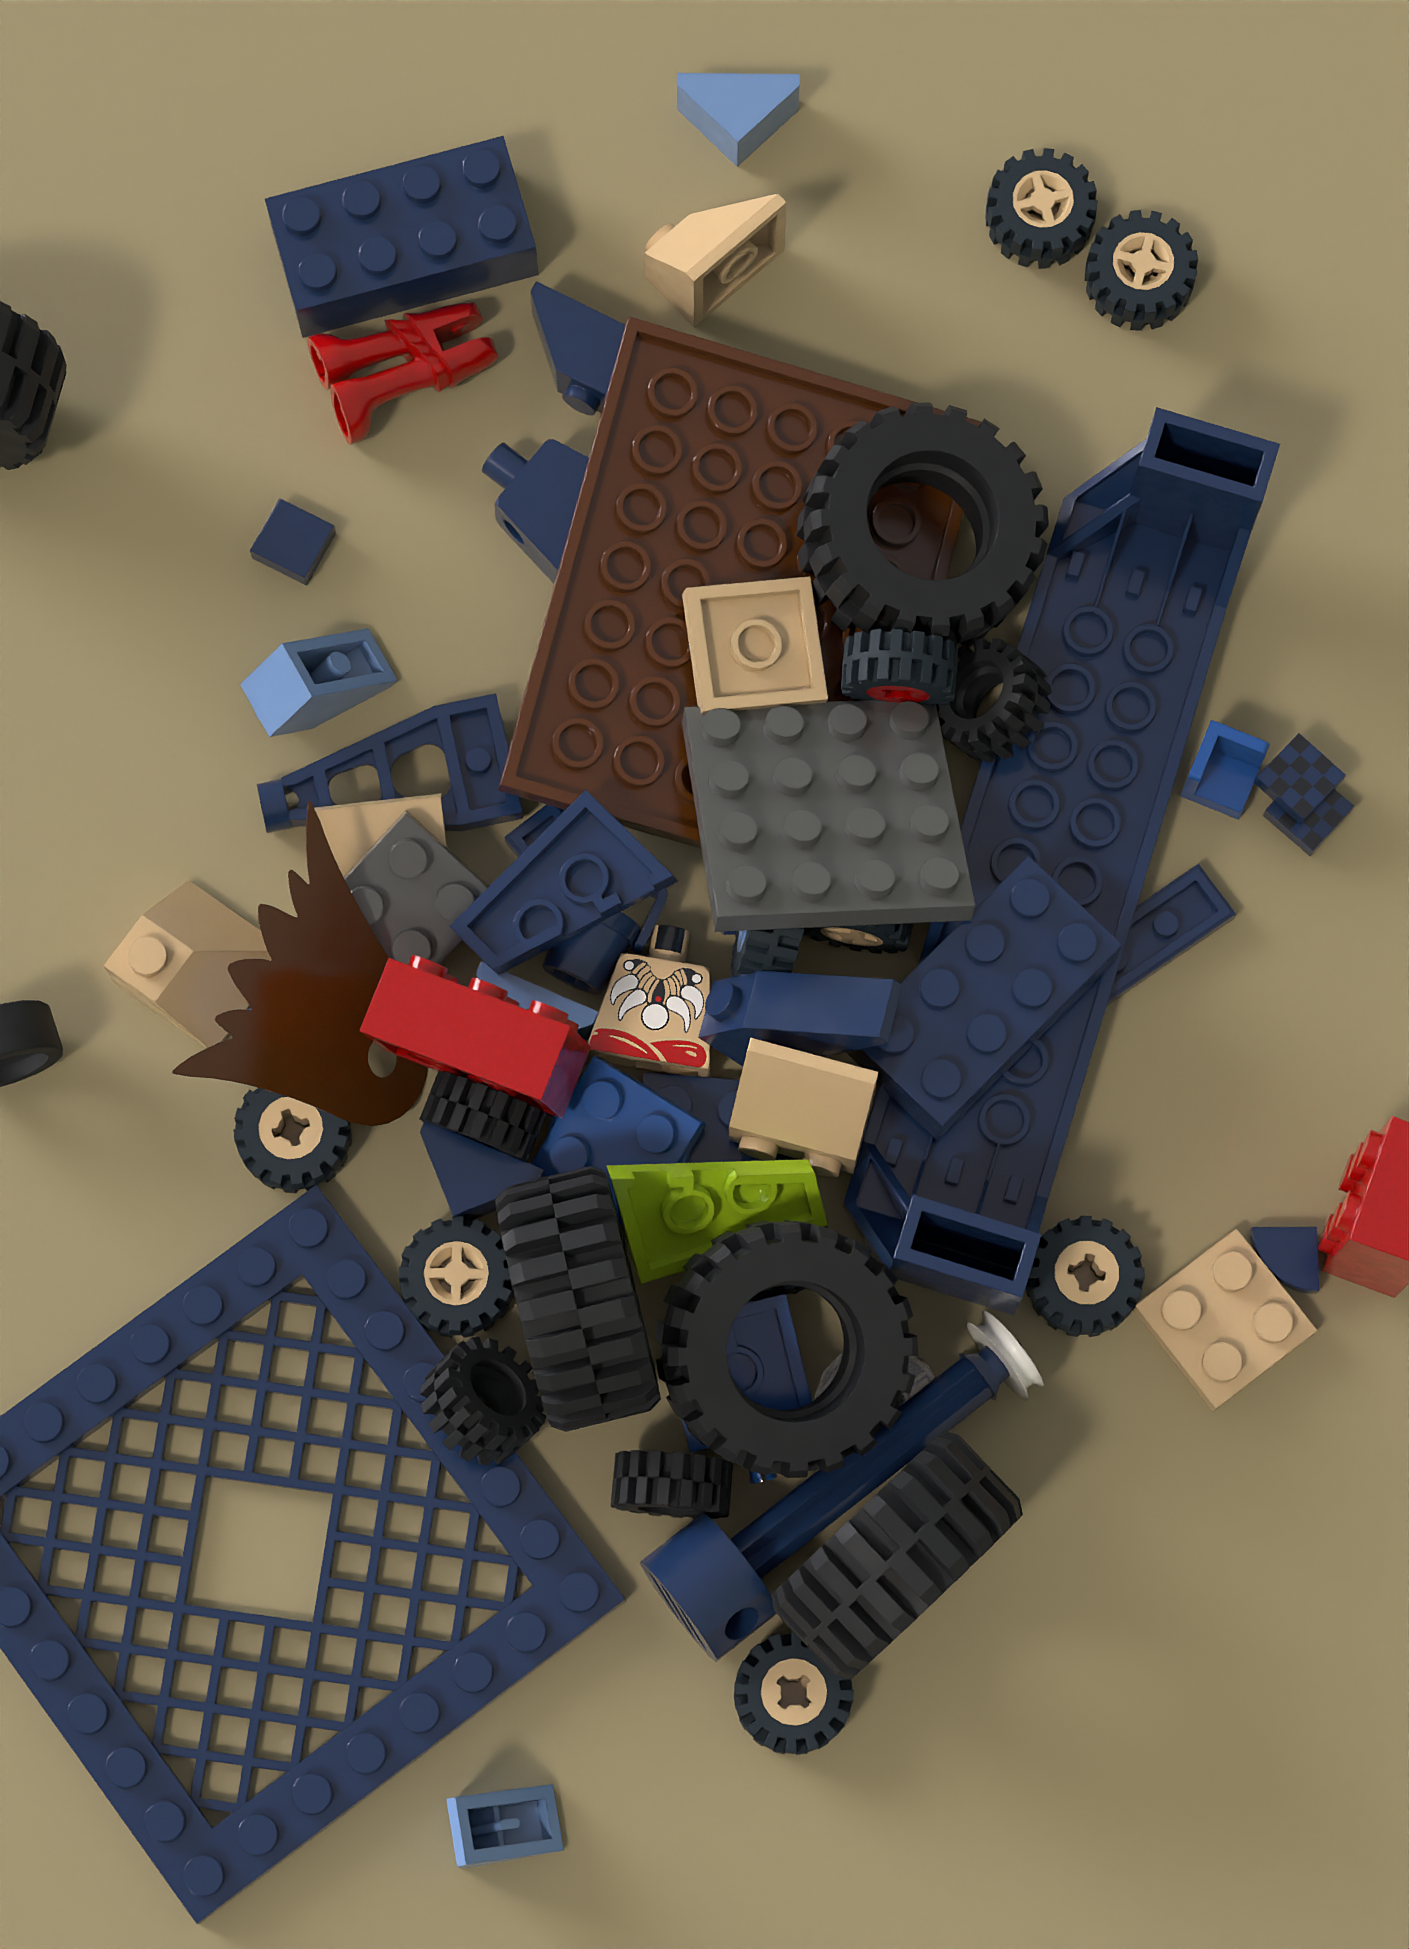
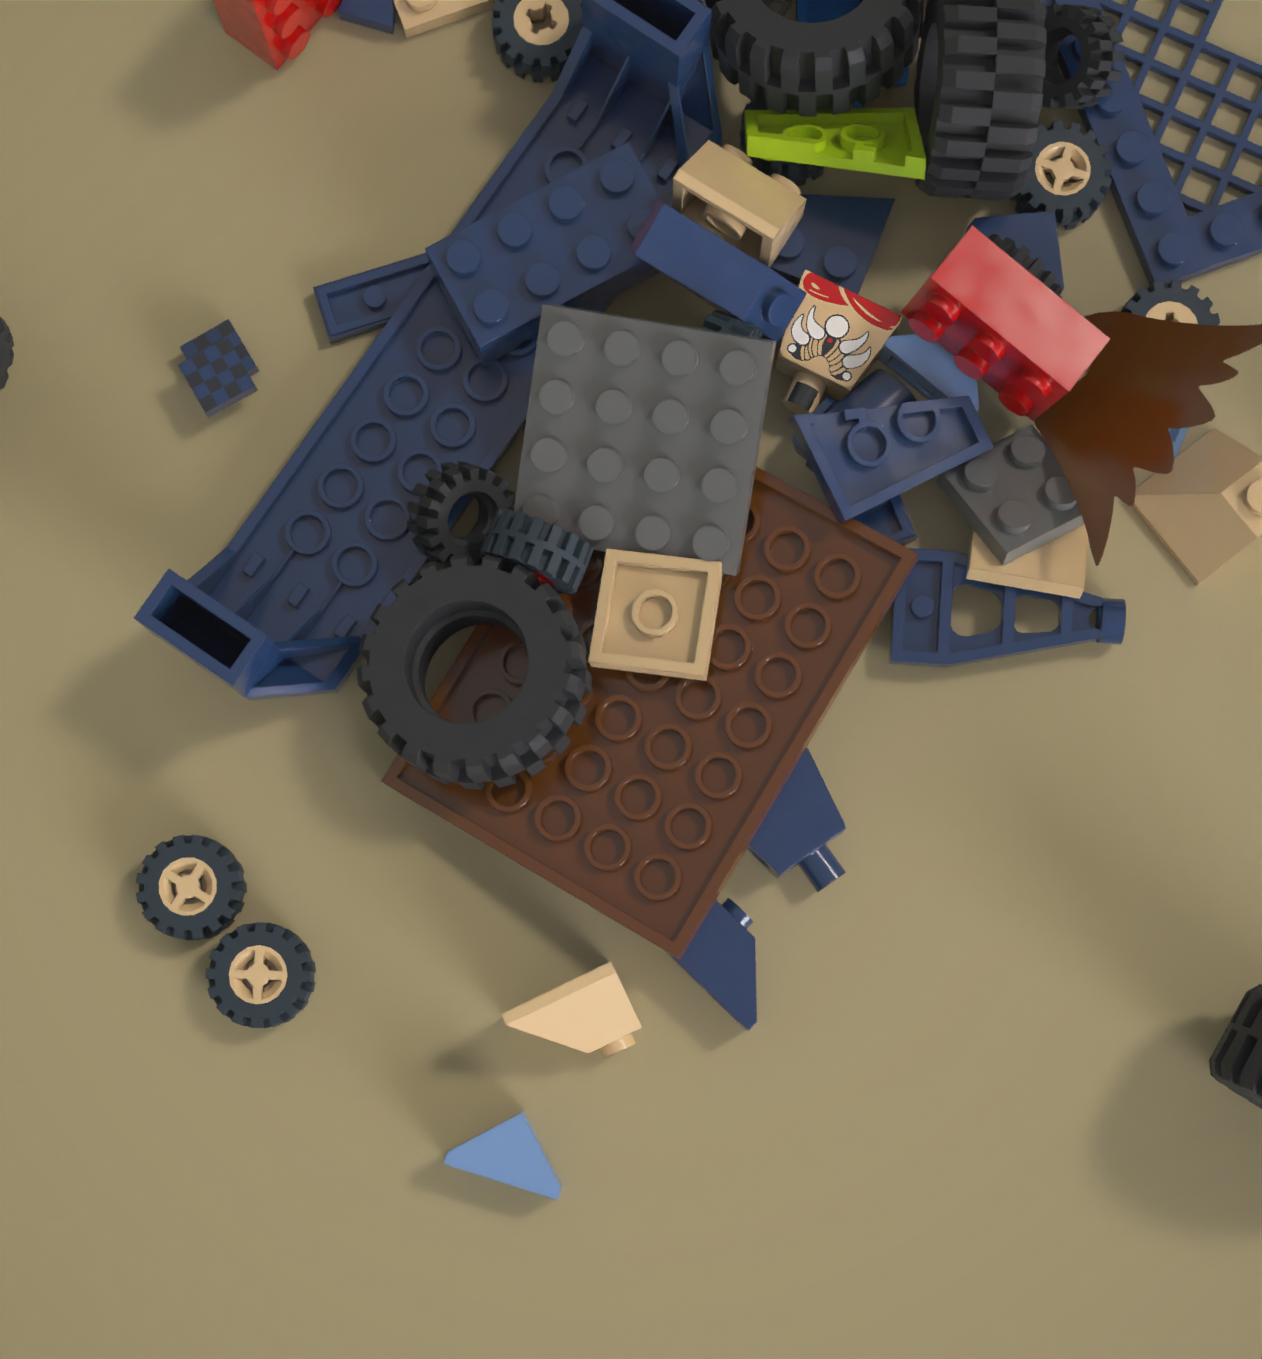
camera: 165 degrees left, 5 degrees up
medium blue slope [240,628,398,737] -> none
dark blue tile [250,498,336,586] -> none
dark blue brick [265,136,539,338] -> none
red piece [307,302,499,445] -> none
blue plate [531,1056,707,1226] -> none
blue panel [1180,720,1270,820] -> none

